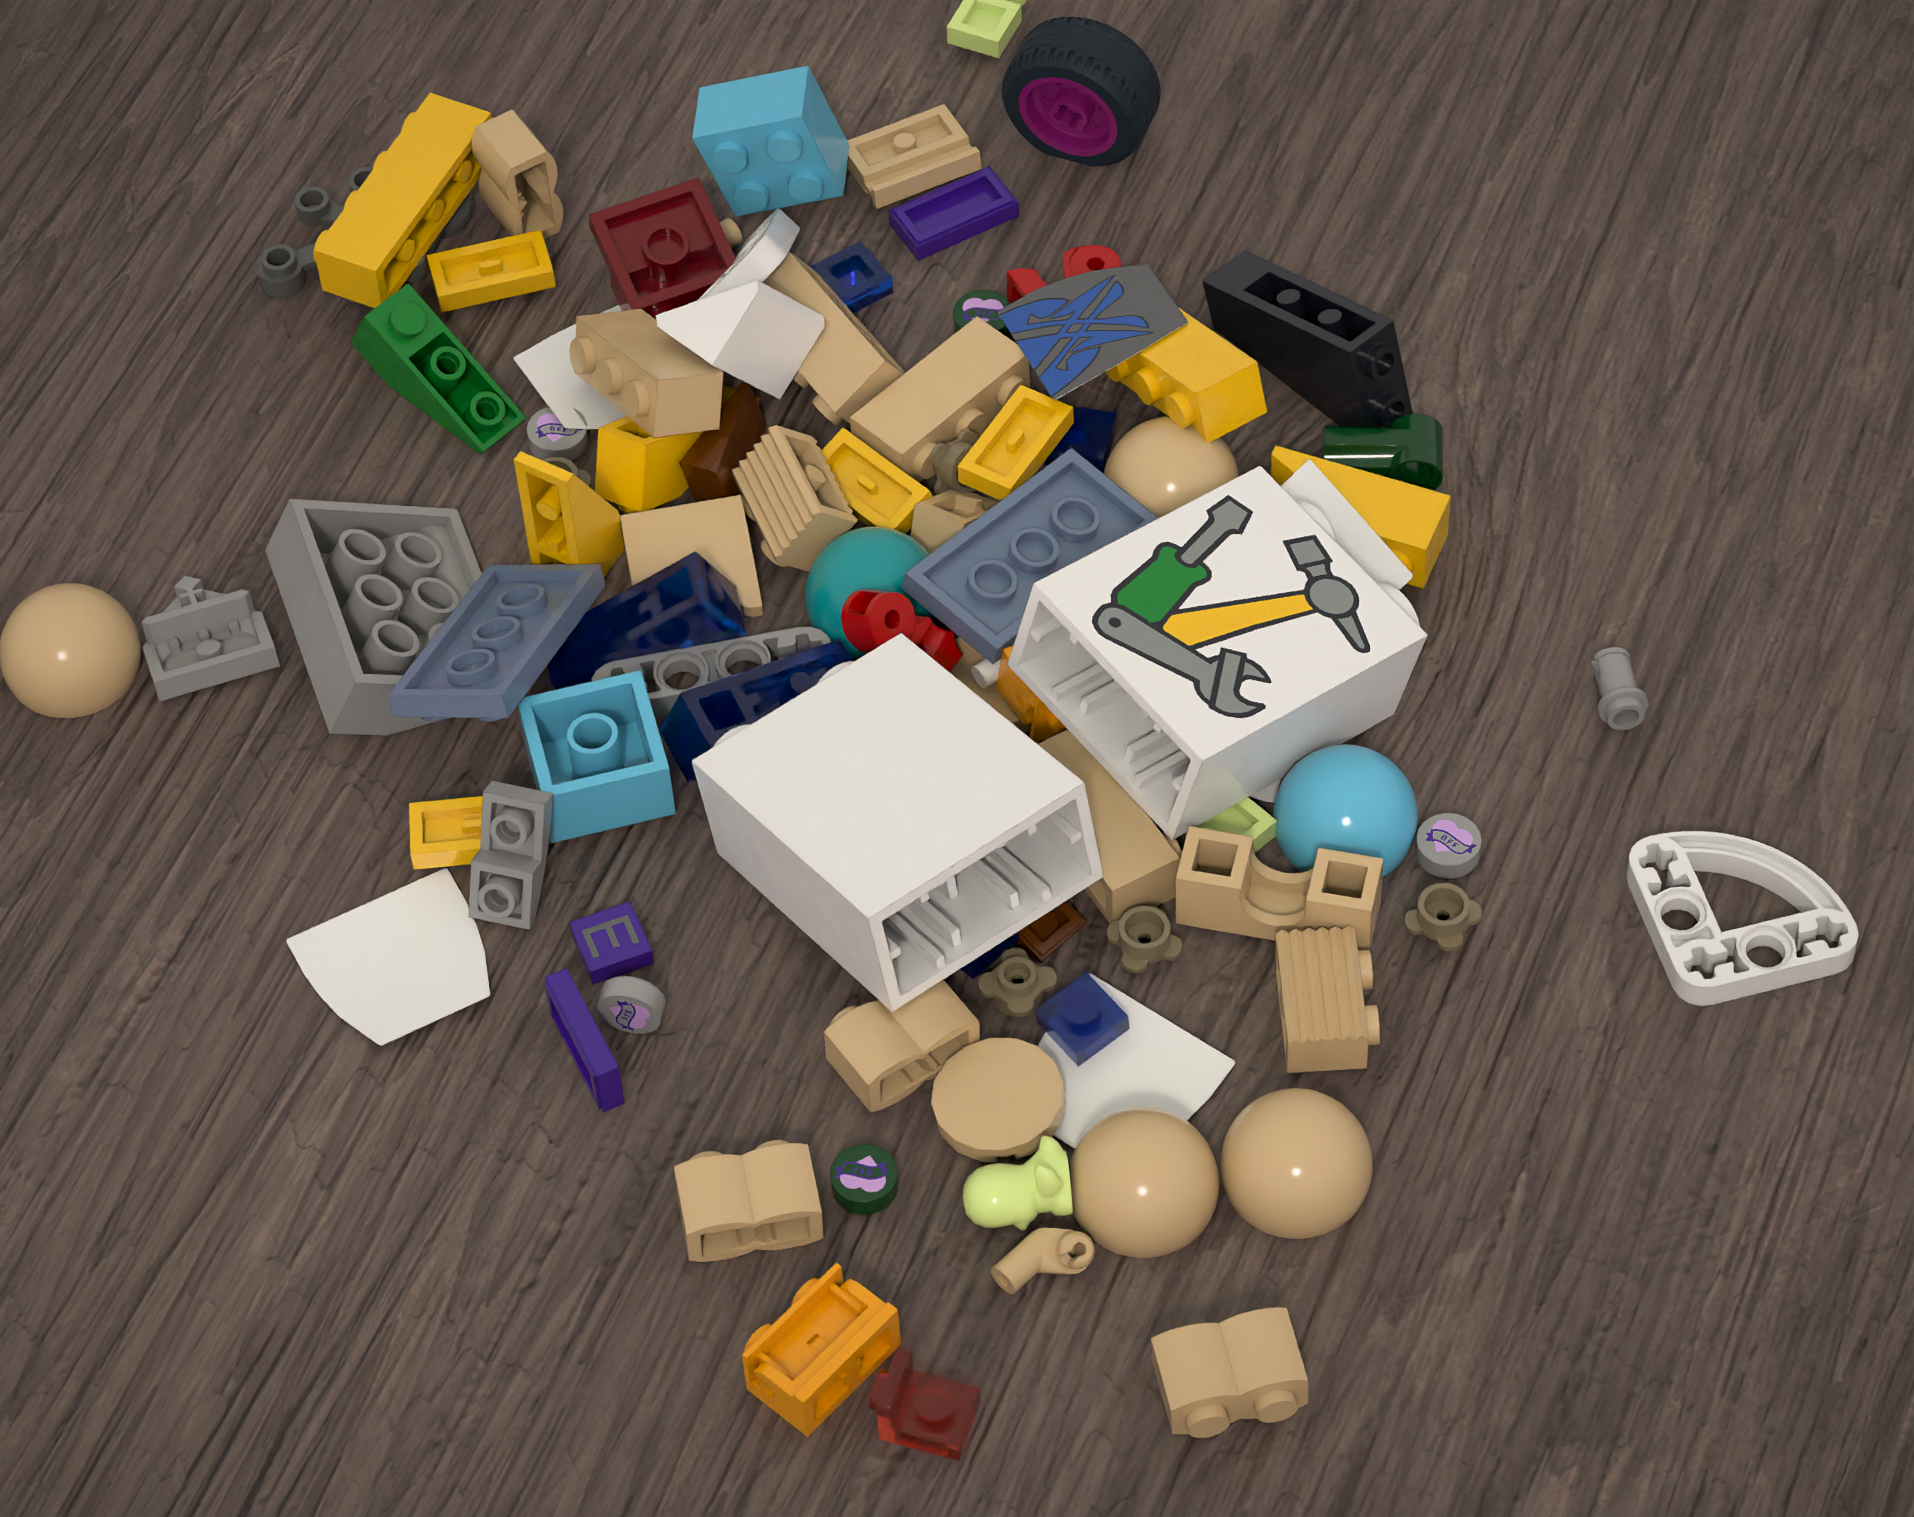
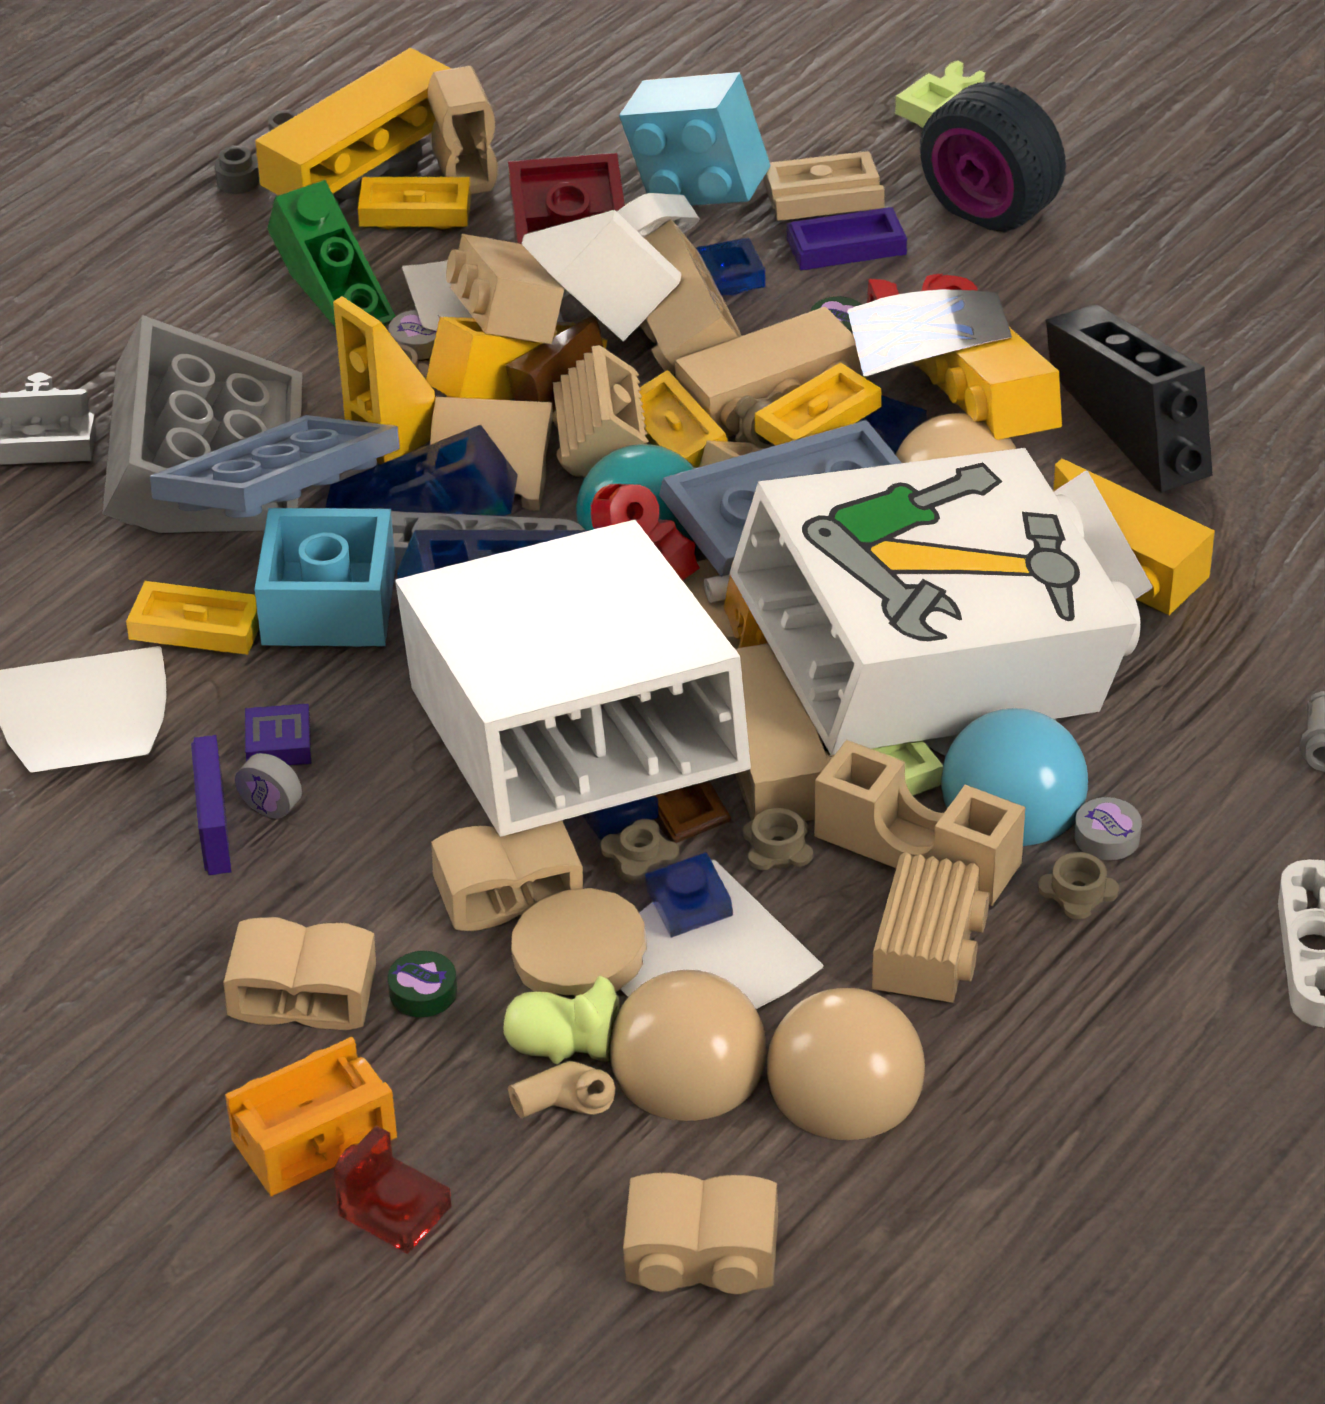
camera: 15 degrees right, 10 degrees down
light grey slope [468,781,553,930] -> none
dark green piece [1324,413,1444,491] -> none

